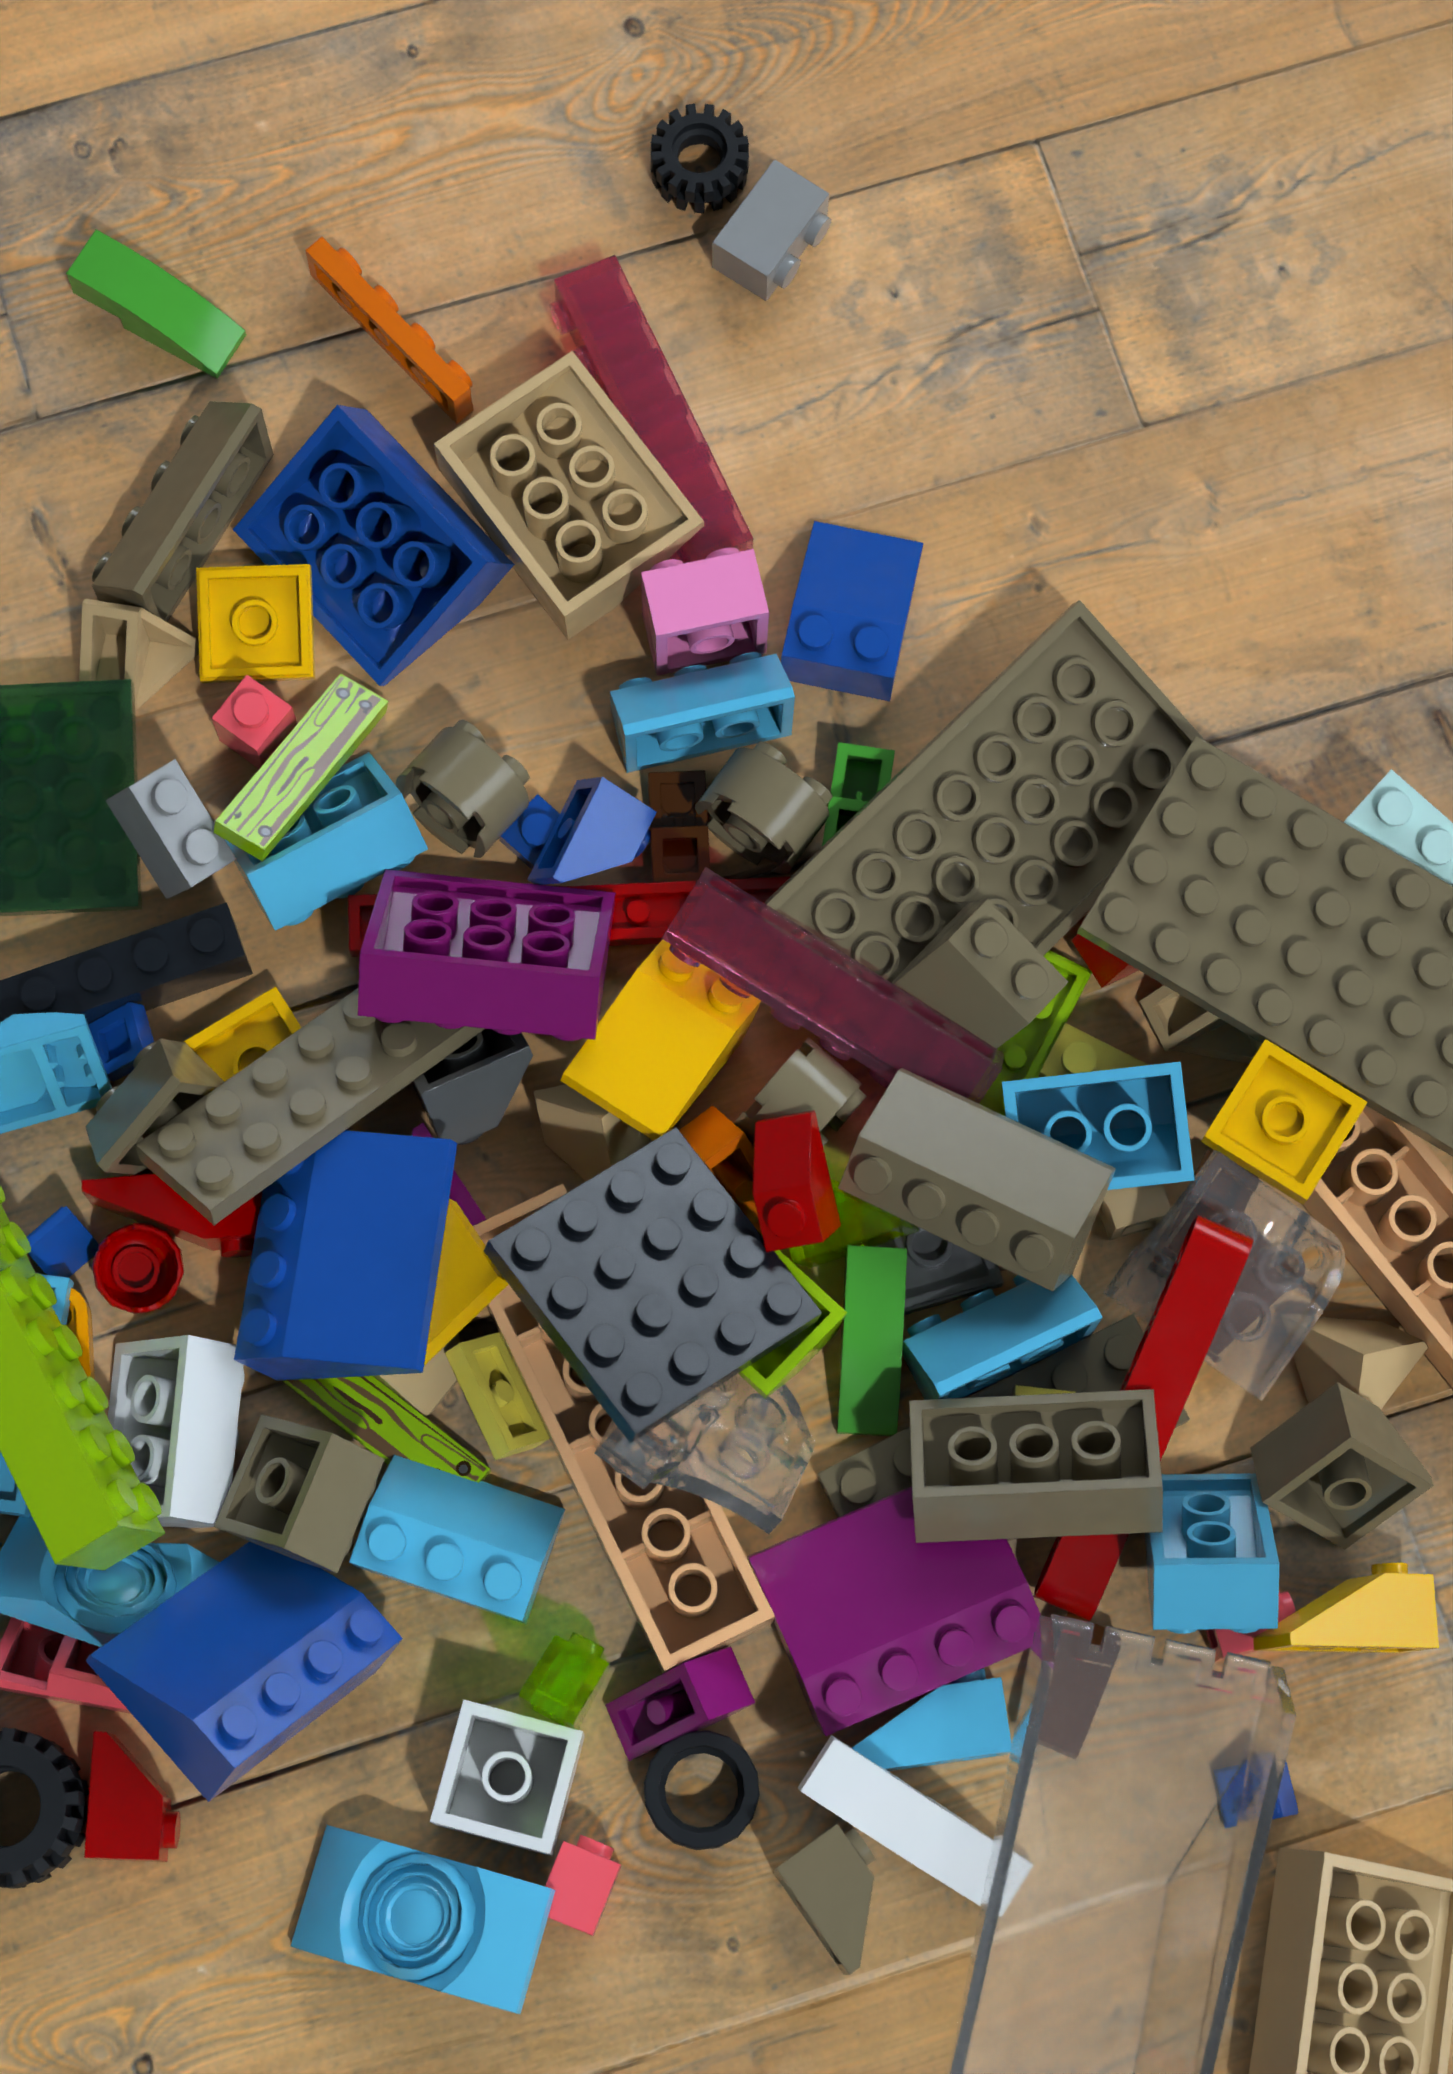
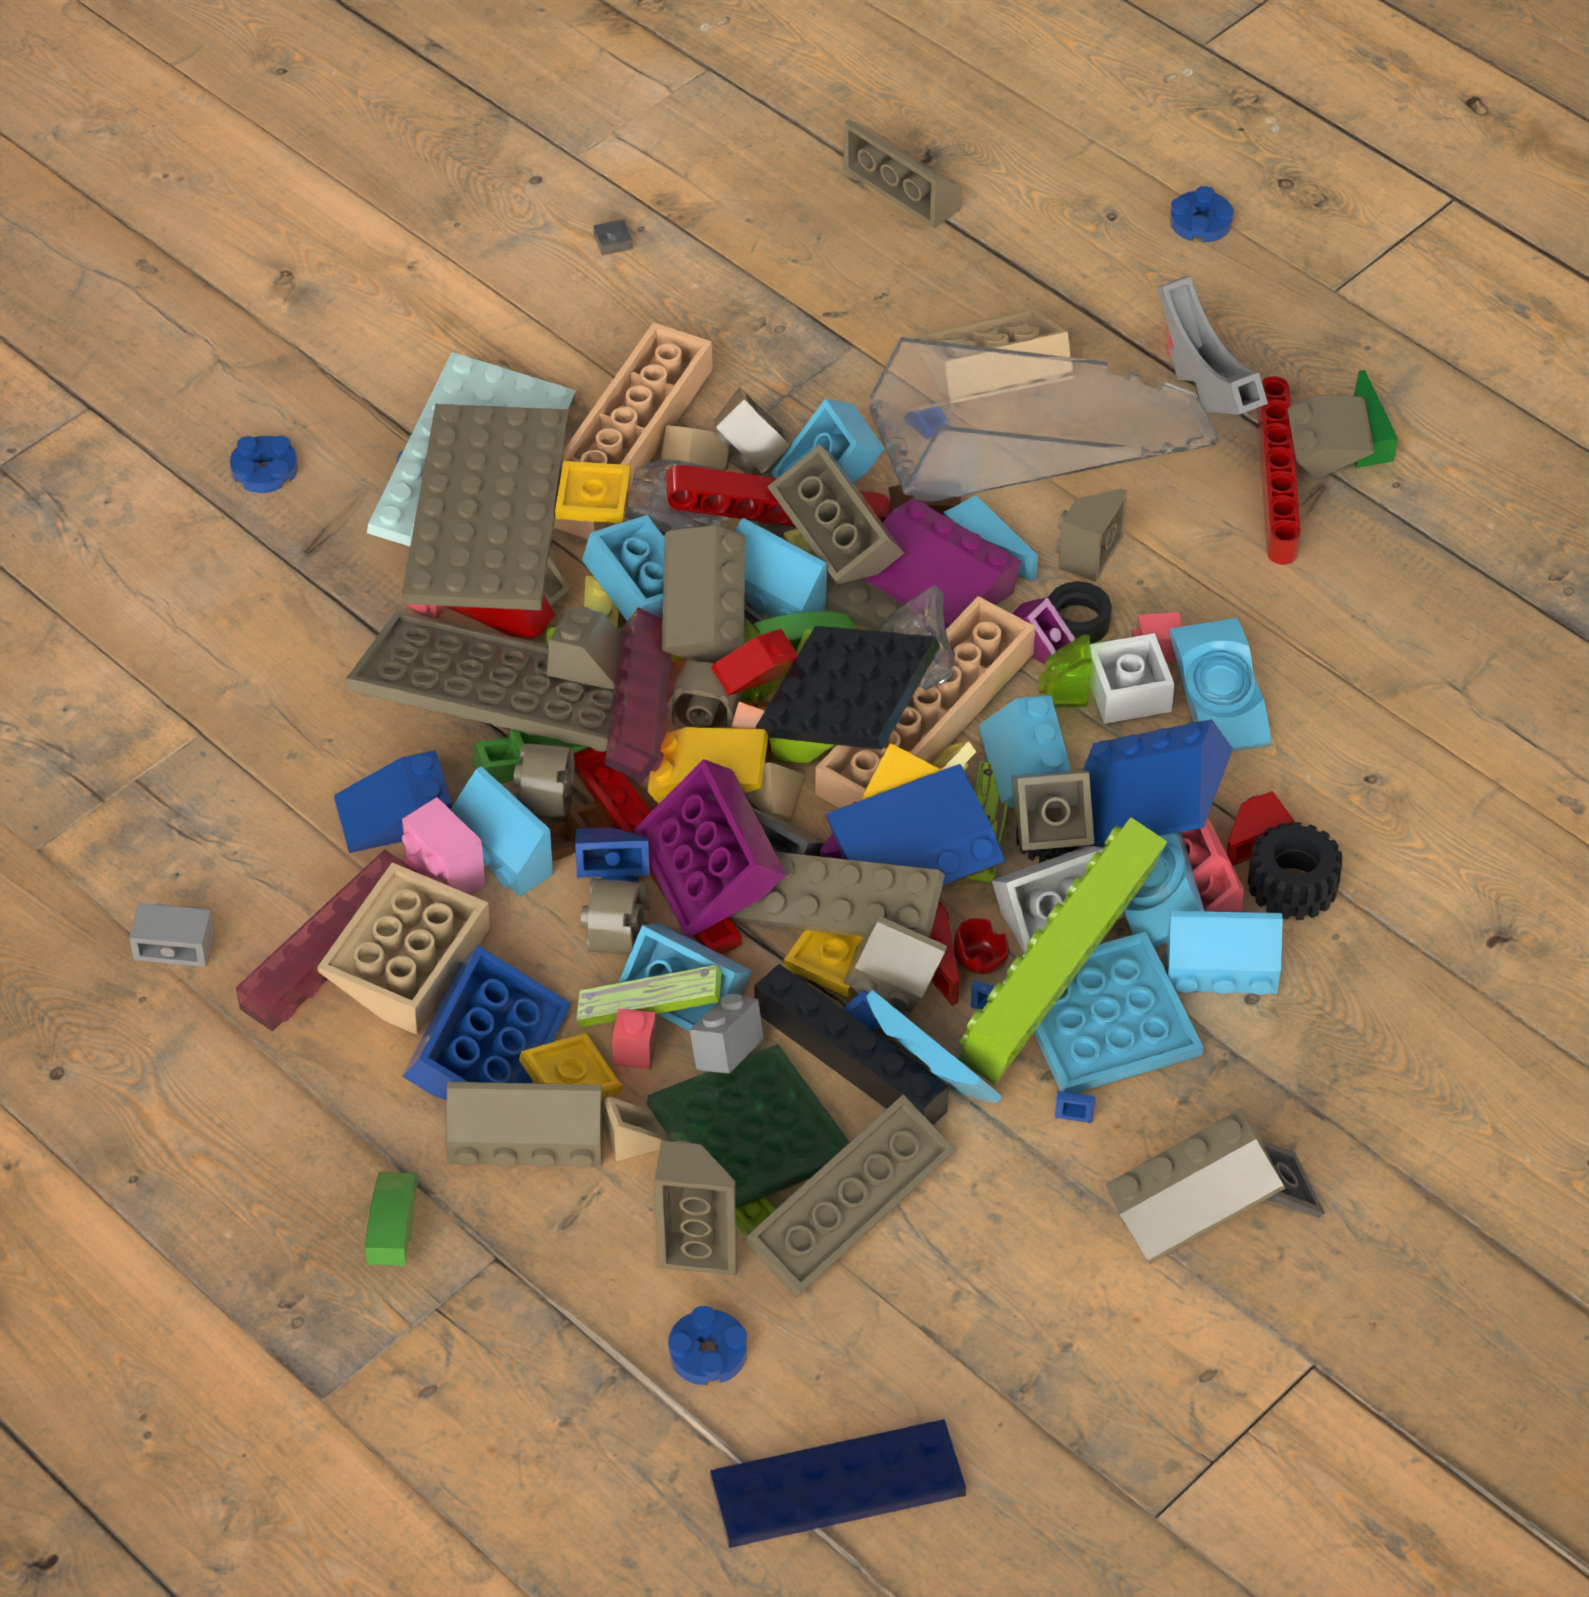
camera: 115 degrees left, 25 degrees down
orange plate [305,237,473,424] -> none
black tyre [651,103,749,213] -> none
white slope [798,1735,1030,1916] -> none
yellow slope [1253,1563,1439,1653] -> none

